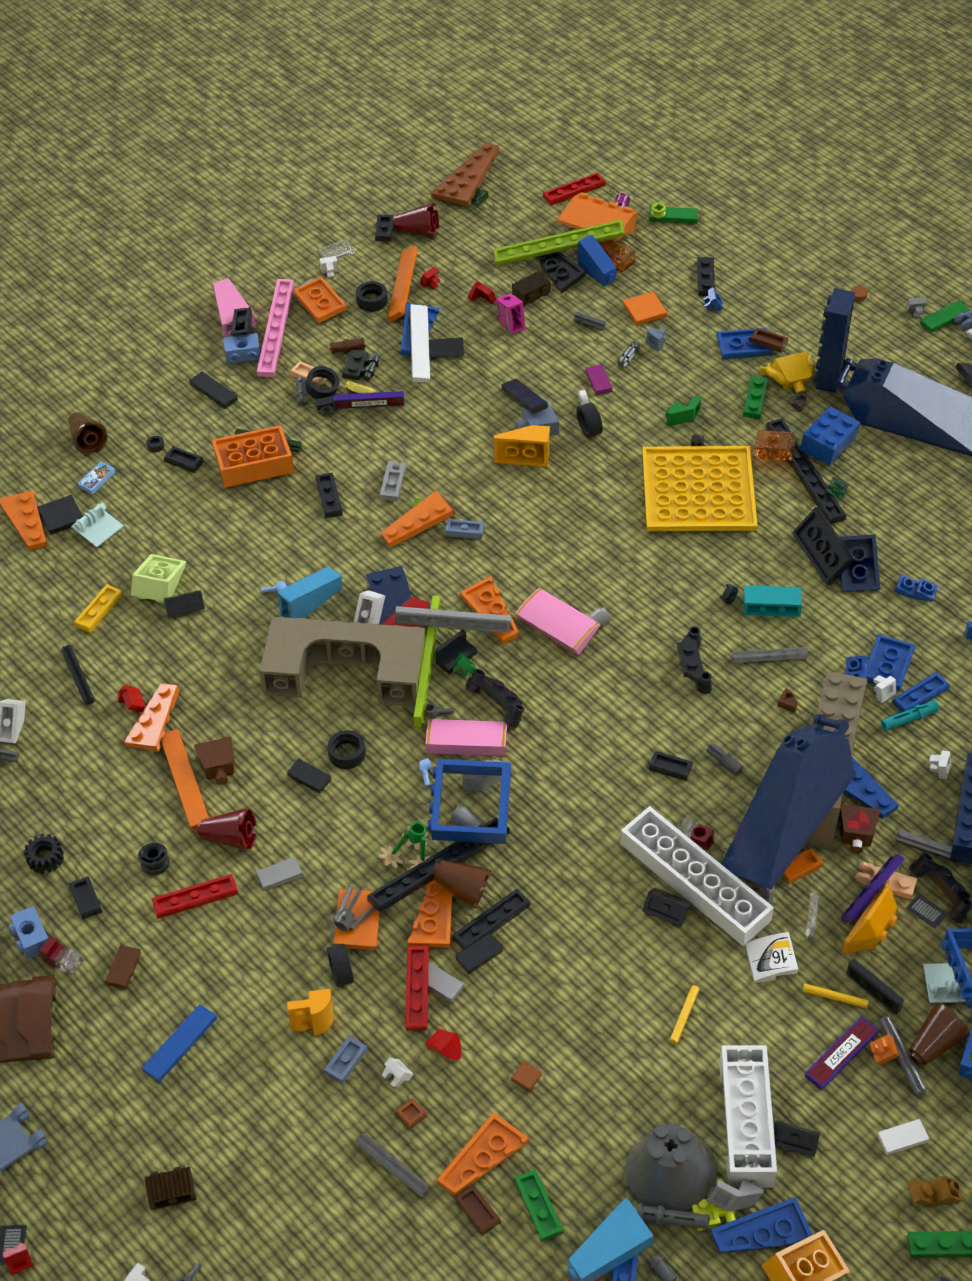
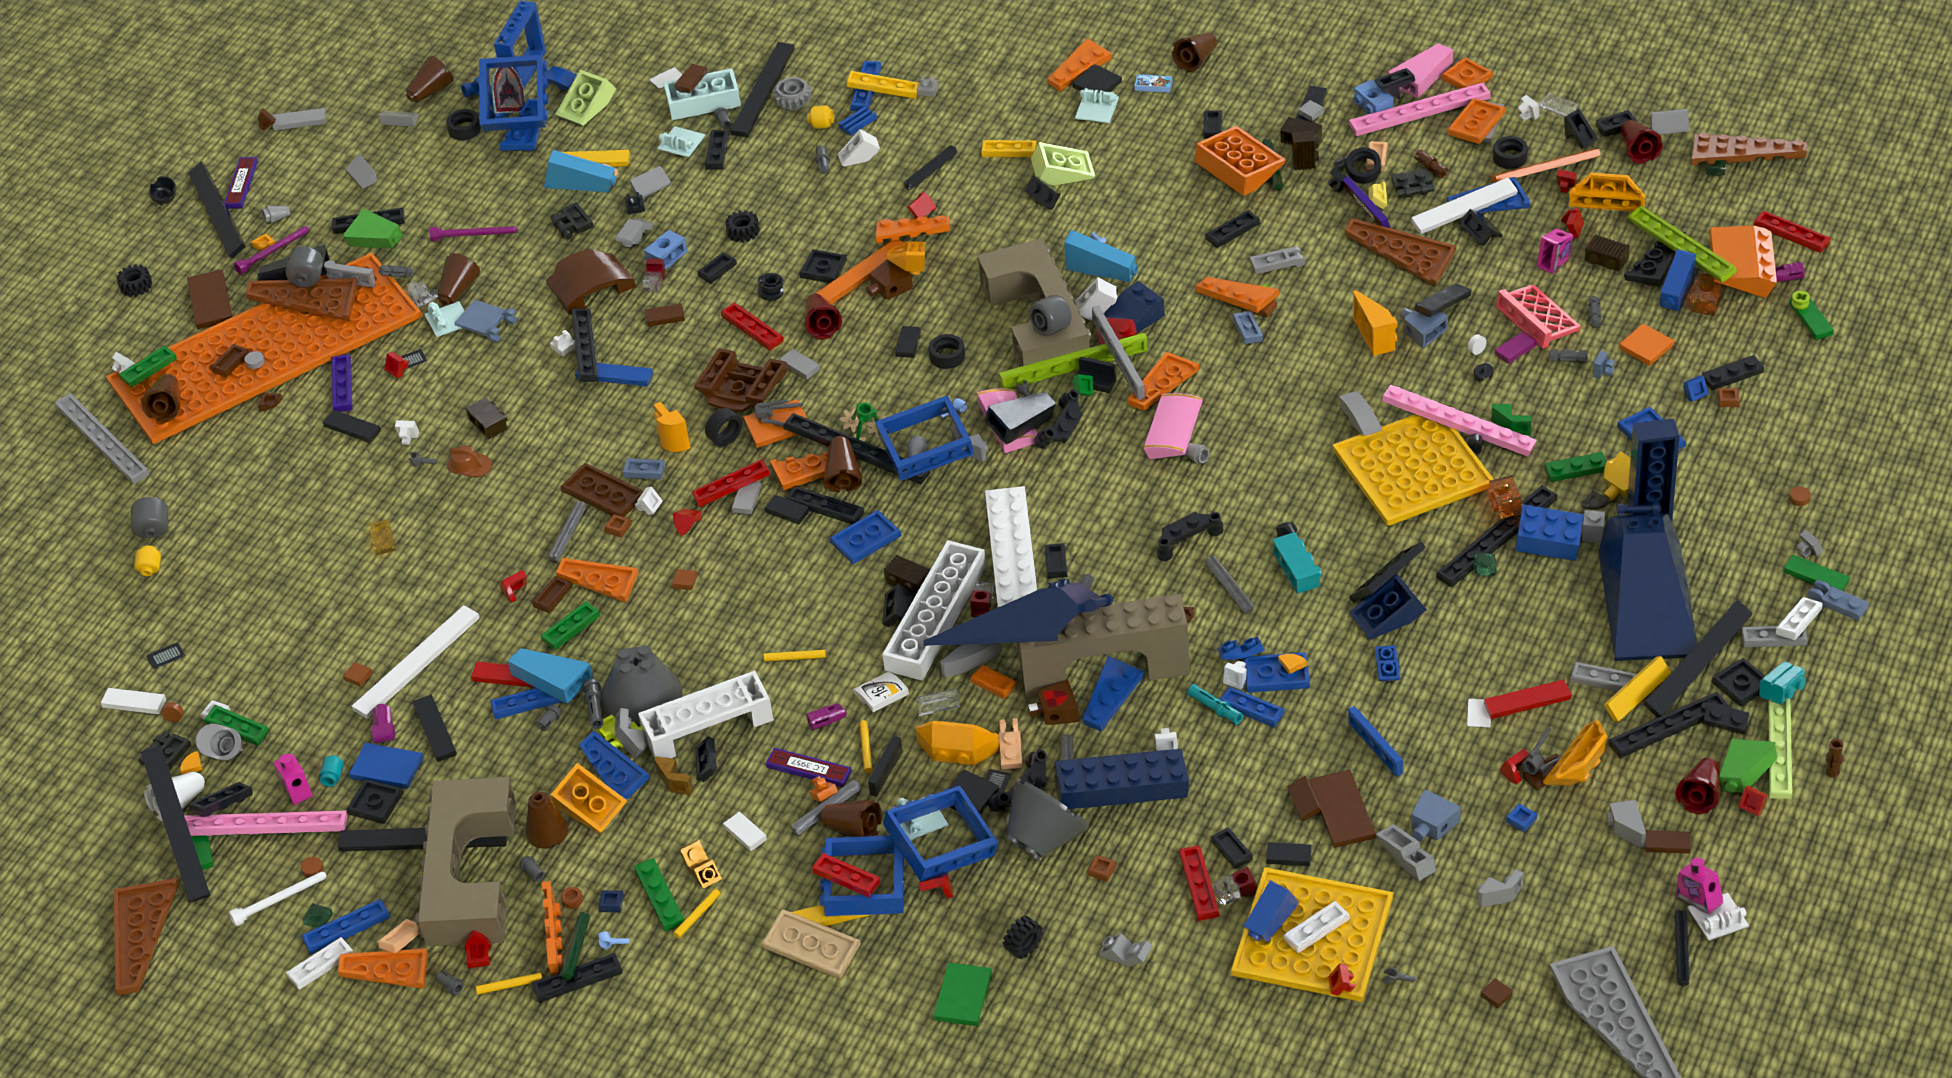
camera: 70 degrees right, 5 degrees down
black tile [146,436,165,453] -> none
black tyre [576,402,603,438] -> none
dark purple tile [841,854,905,923] -> none
none -> dark orange piece [447,445,492,477]
none -> red tile [500,570,527,603]
none -> white tile [550,330,575,357]
none -> reddish brown tile [560,463,643,517]
none -> black tile [571,309,598,382]
none -> pearl gold slope [655,756,693,795]
none -> reddish brown slope [694,348,788,412]
none -> black tile [799,249,847,283]
none -> magenta hinge [806,703,847,731]
none -> blue tile [829,510,901,564]
none -> dark brown brick [884,555,931,595]
none -> light orange wedge [887,241,925,274]
none -> black tile [948,769,1000,814]
none -> slope [984,392,1056,444]
none -> white brick [985,486,1037,607]
none -> dark grey head [1029,295,1072,336]
none -> light orange tile [1278,654,1307,674]
none -> dark brown brick [1280,117,1323,145]
none -> dark brown brick [1292,131,1319,171]
none -> light grey tile [1298,100,1324,121]
none -> light grey slope [1339,391,1382,436]
none -> dark orange wing [1345,218,1457,287]
none -> bright pink plate [1382,385,1537,457]
none -> orange tile [1442,57,1493,89]
none -> black piece [1473,363,1494,382]
none -> coral fence [1496,284,1581,349]
none -> black slope [1564,108,1598,149]
none -> light orange wedge [1569,173,1645,211]
none -> light grey slope [1582,510,1606,543]
none -> light grey slope [1650,109,1689,134]
none -> dark orange tile [1718,388,1739,407]

